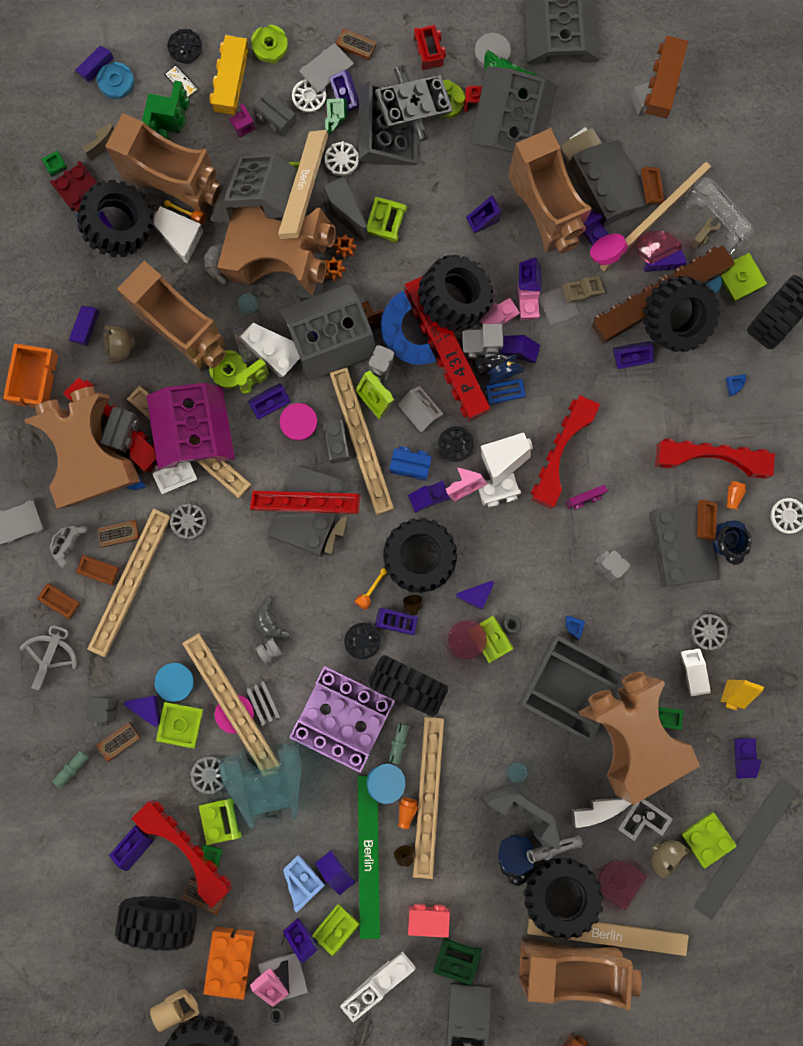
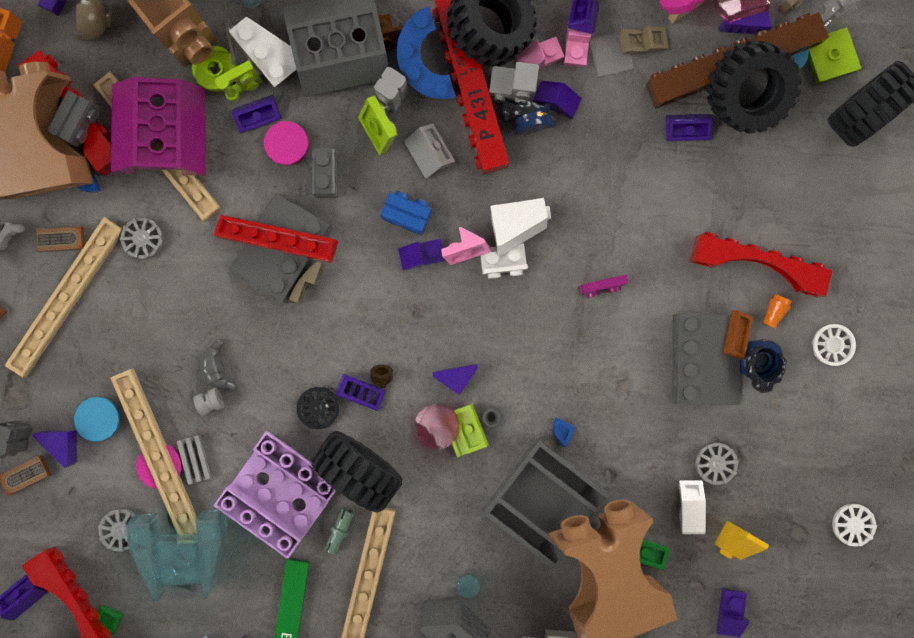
camera: 15 degrees right, 5 degrees up
dark orange tile [75,555,120,586] -> none
white bracket [152,461,197,494] -> none
lime plate [156,702,204,749] -> none
lime plate [199,798,242,845] -> none
tan tile [330,367,394,515] -> none
hinge [354,568,387,610] -> none
dark azure tile [366,763,406,804] -> none
black tyre [383,518,458,593] -> none
orange cone [398,798,418,829] -> none
black wheel [438,426,474,462] -> none
blue tile [485,378,526,405] -> none
red arch [530,395,600,509] -> none
light grey brick [595,550,630,581] -> none
blue tile [726,374,746,397] -> none

